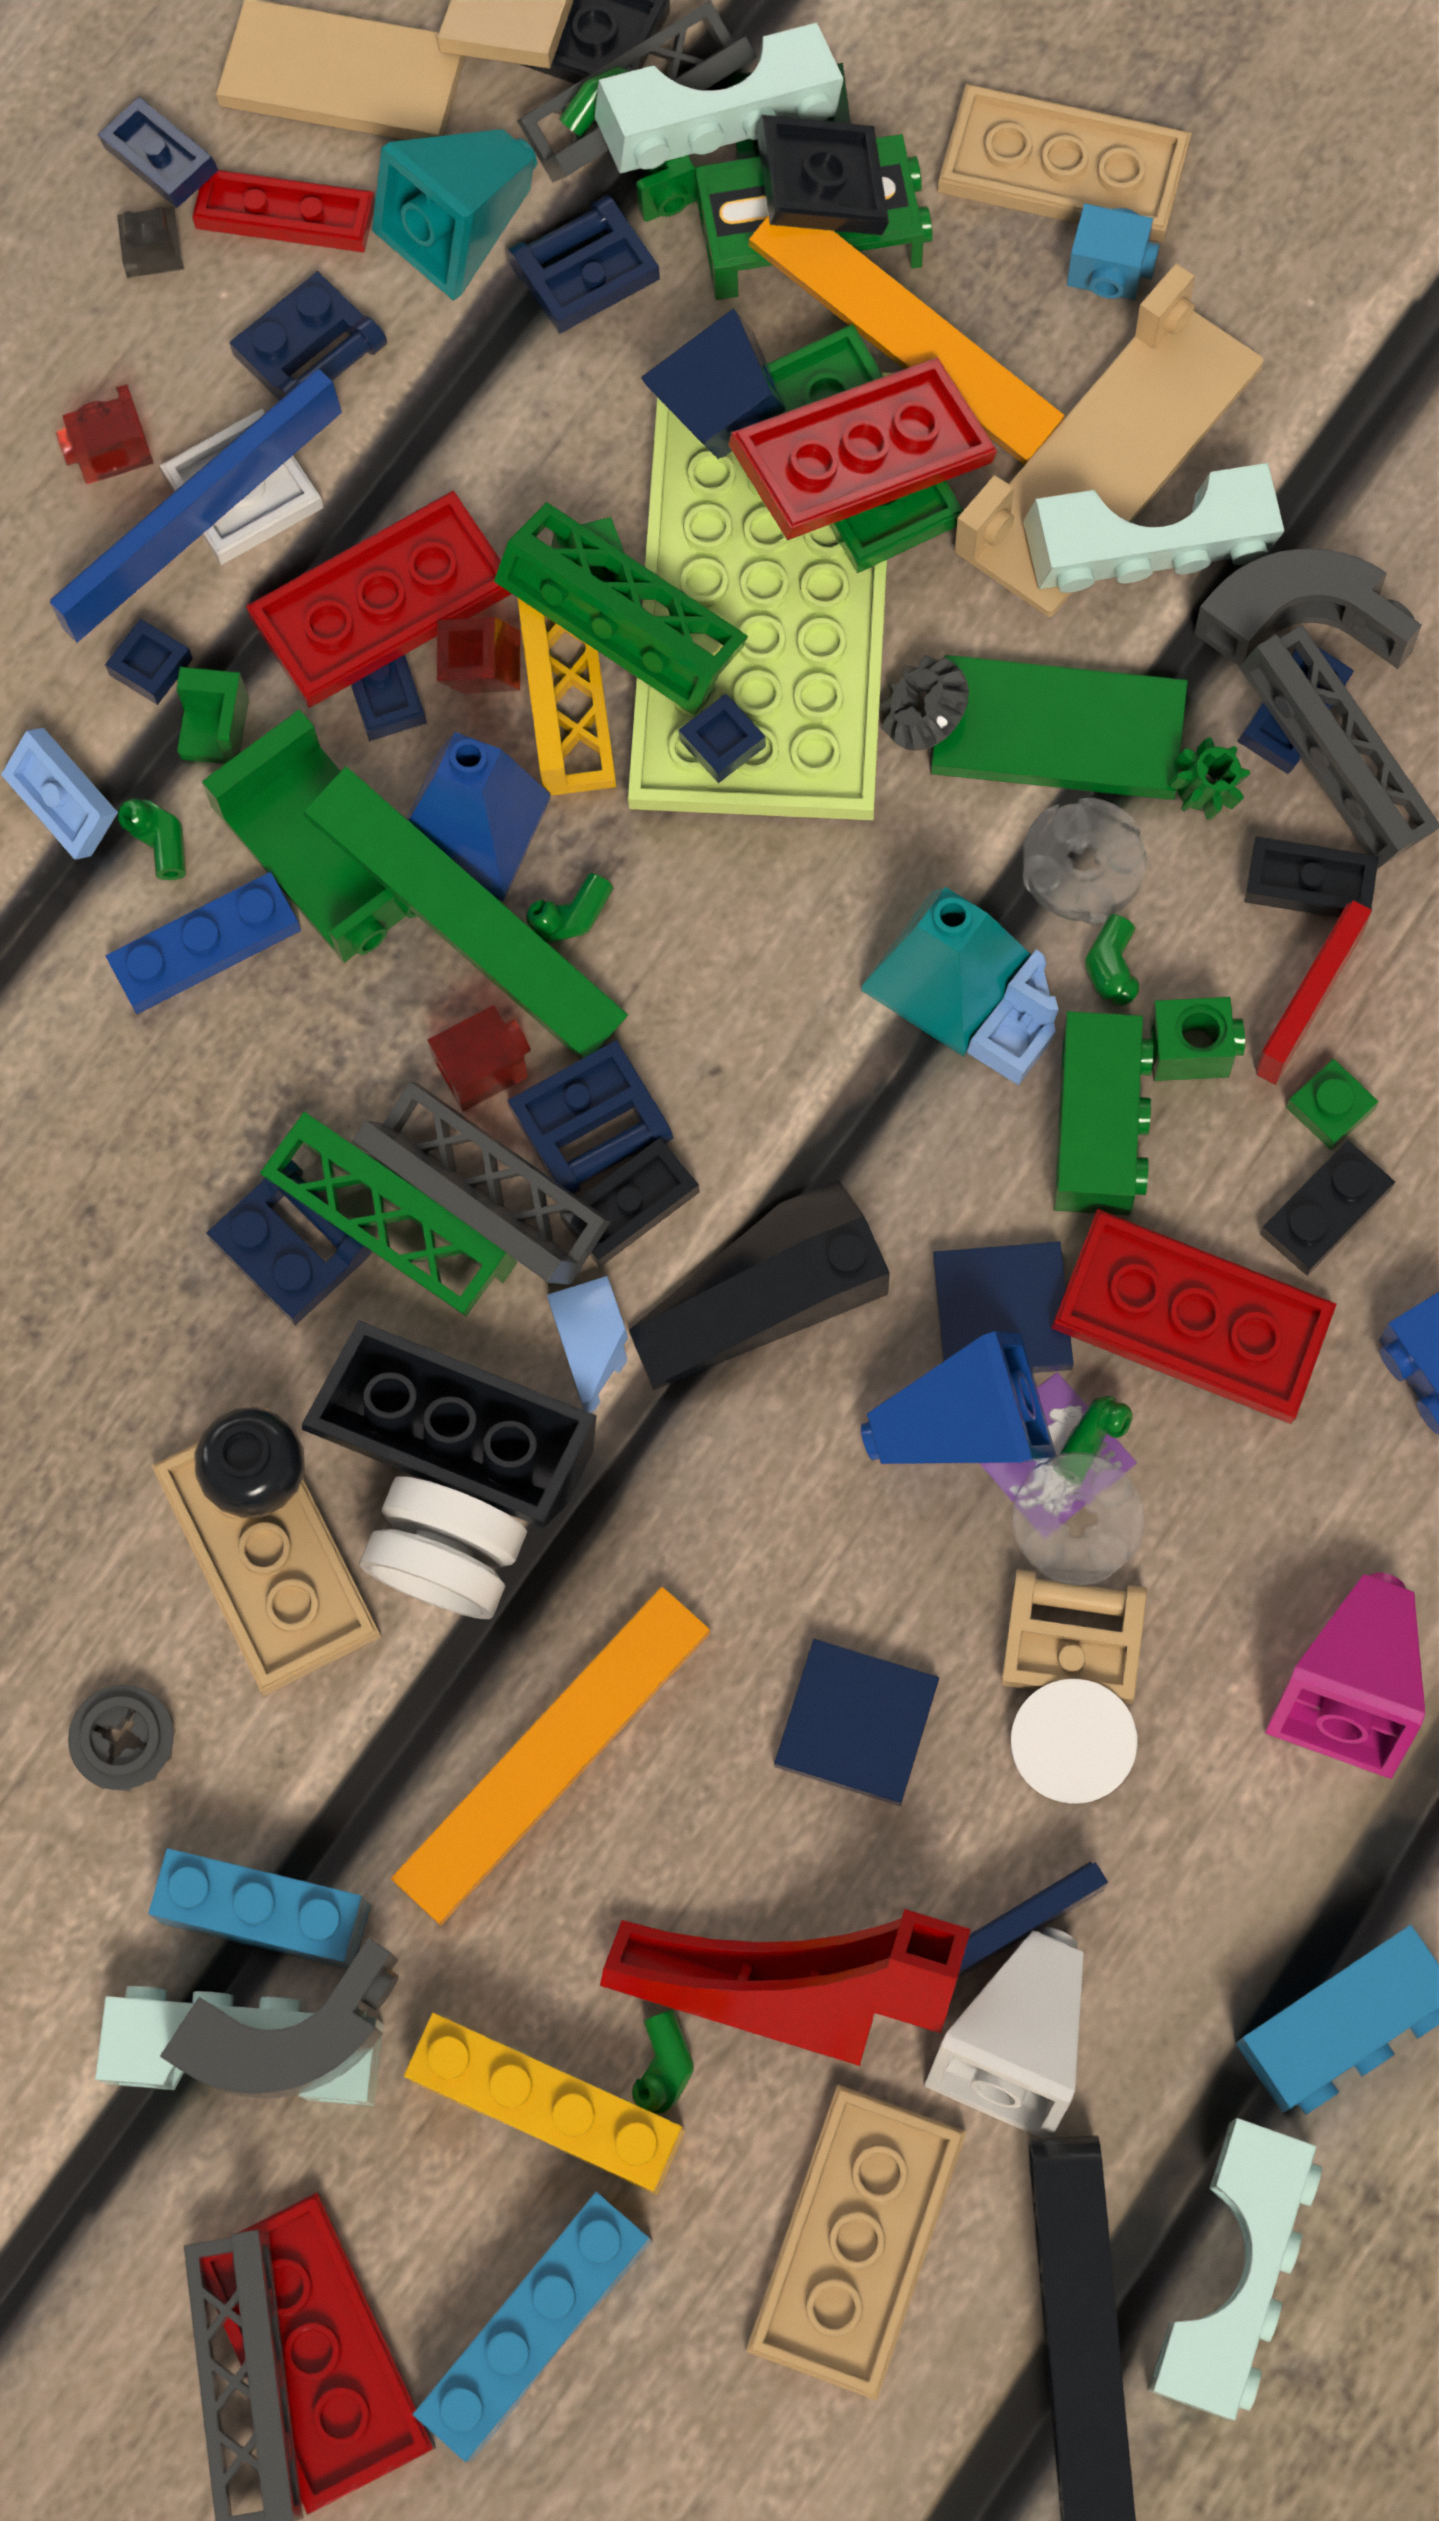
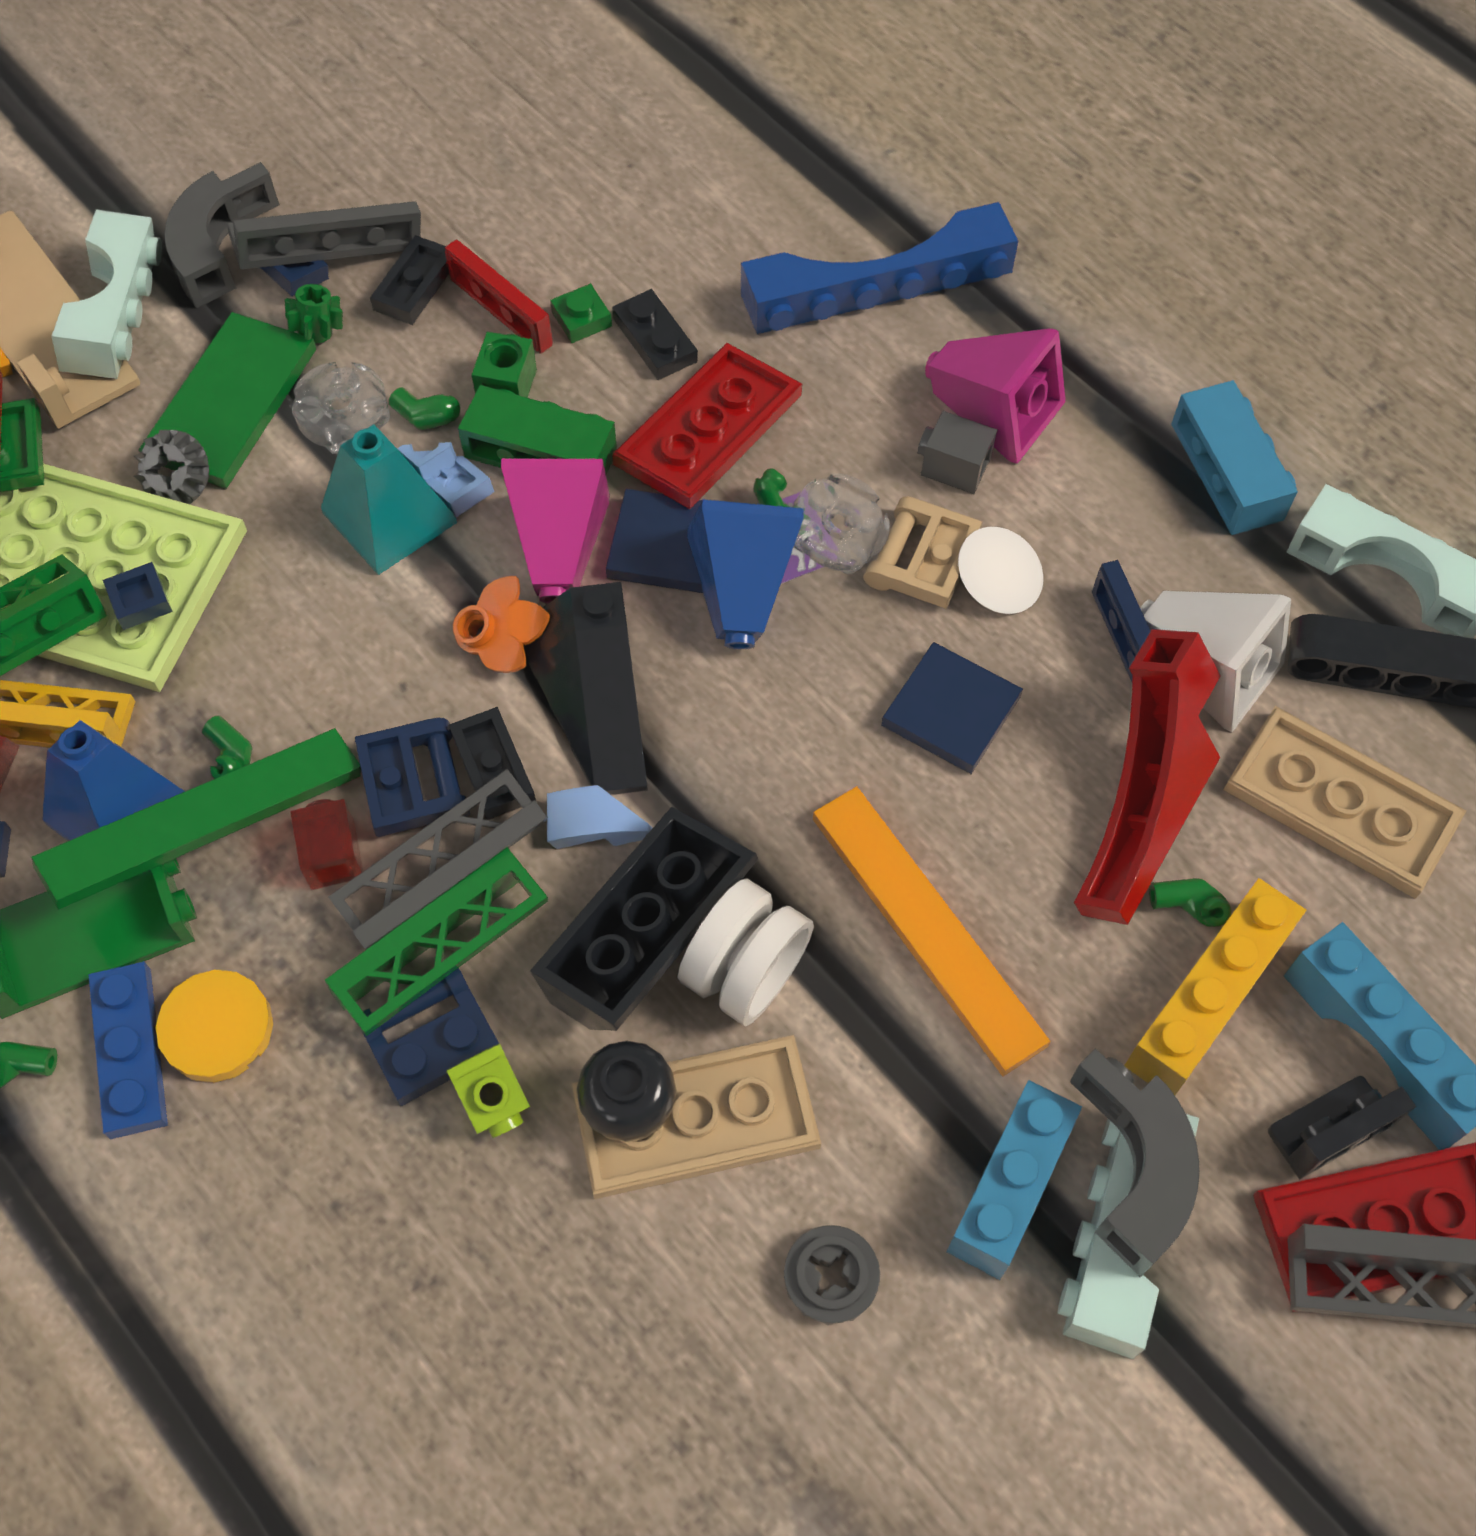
camera: 80 degrees left, 10 degrees down
none -> yellow tile [155,970,273,1083]
none -> lime brick [446,1044,530,1138]
none -> orange plate [453,576,550,673]
none -> dark pink slope [501,459,610,604]
none -> dark grey brick [917,411,997,494]
none -> black bracket [1268,1076,1417,1180]

